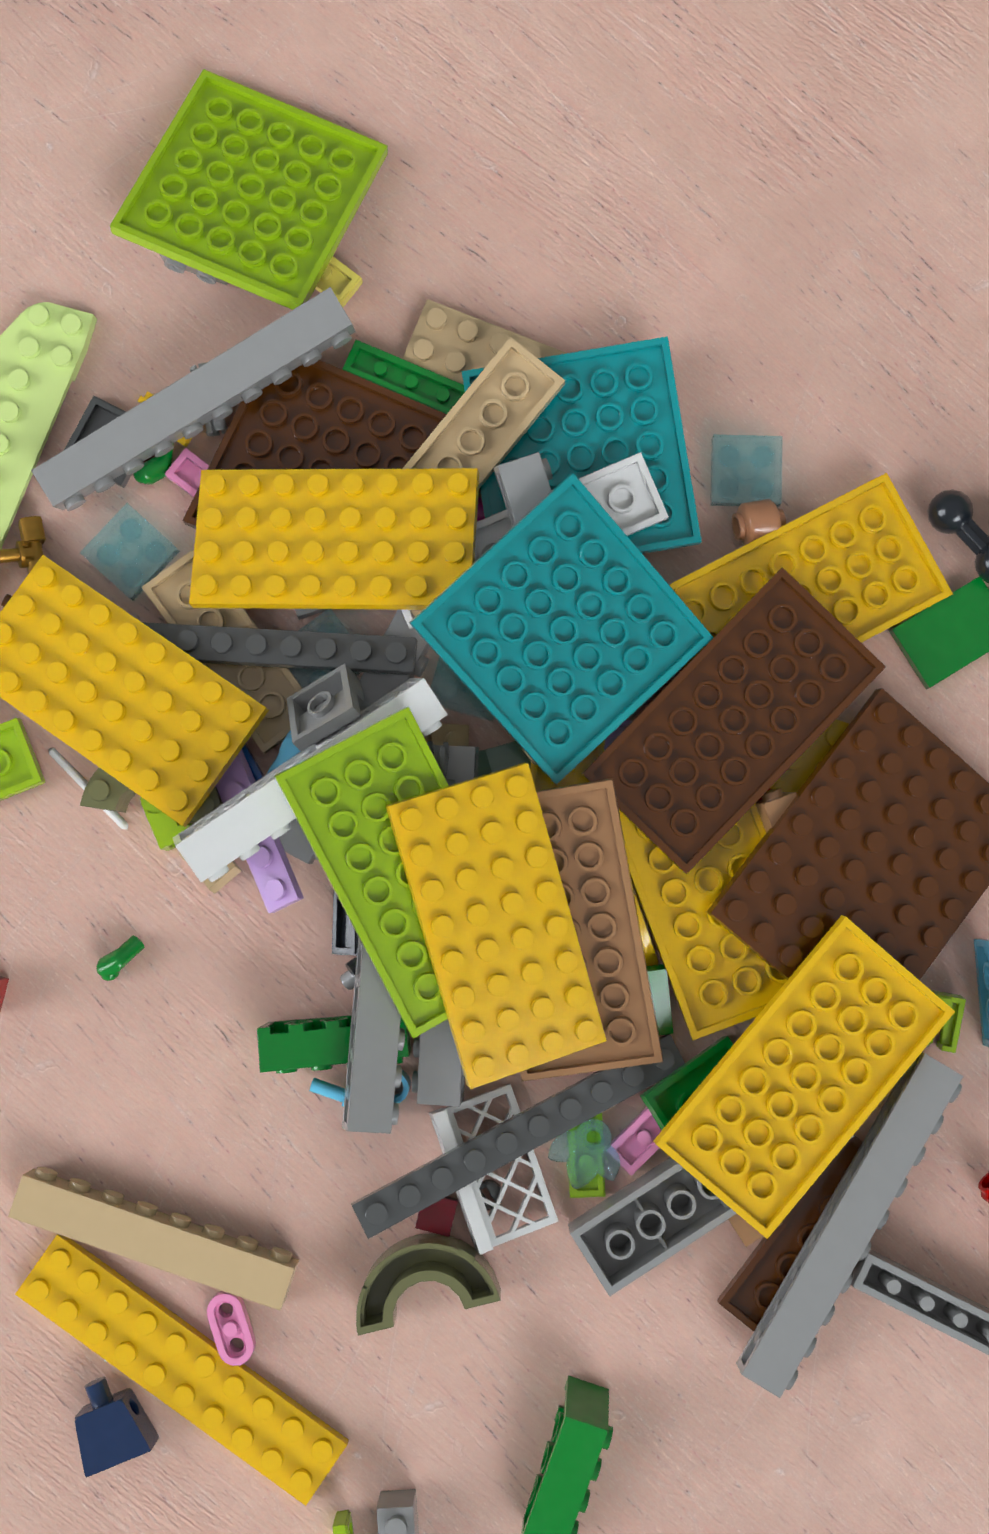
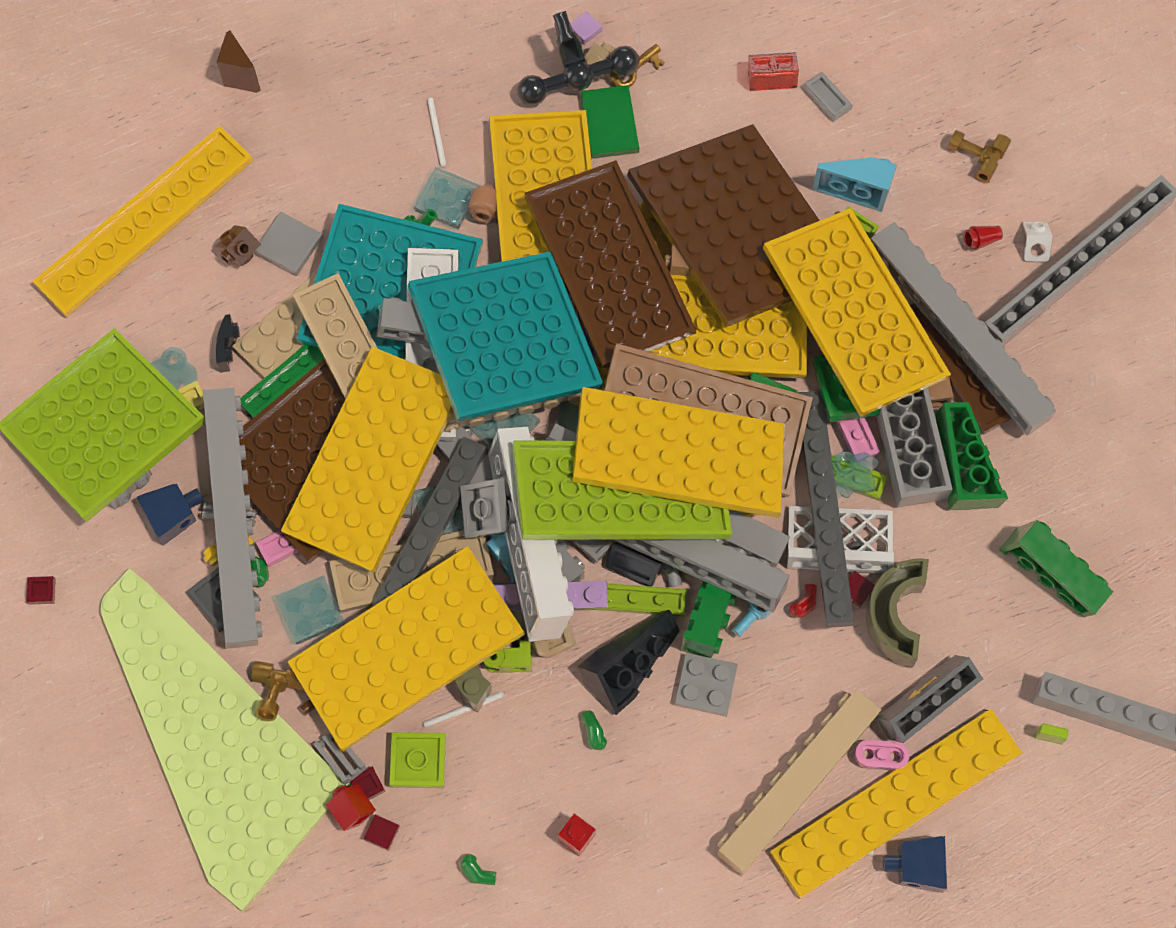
camera: 75 degrees left, 15 degrees down
none -> dark red tile [26,576,56,605]
none -> yellow plate [33,126,254,317]
none -> dark blue torso [136,484,204,545]
none -> clear light blue plate [151,347,198,389]
none -> reddish brown brick [215,225,261,266]
none -> black slope [216,314,240,373]
none -> reddish brown slope [217,30,261,93]
none -> light grey tile [255,212,323,276]
none -> green arm [404,209,437,226]
none -> white axle [427,97,446,167]
none -> black wedge [577,609,680,715]
none -> lime tile [581,583,687,617]
none -> light grey plate [675,653,738,717]
none -> red arm [789,584,817,618]
none -> dark grey brick [876,655,983,743]
none -> green wedge [935,402,1008,510]

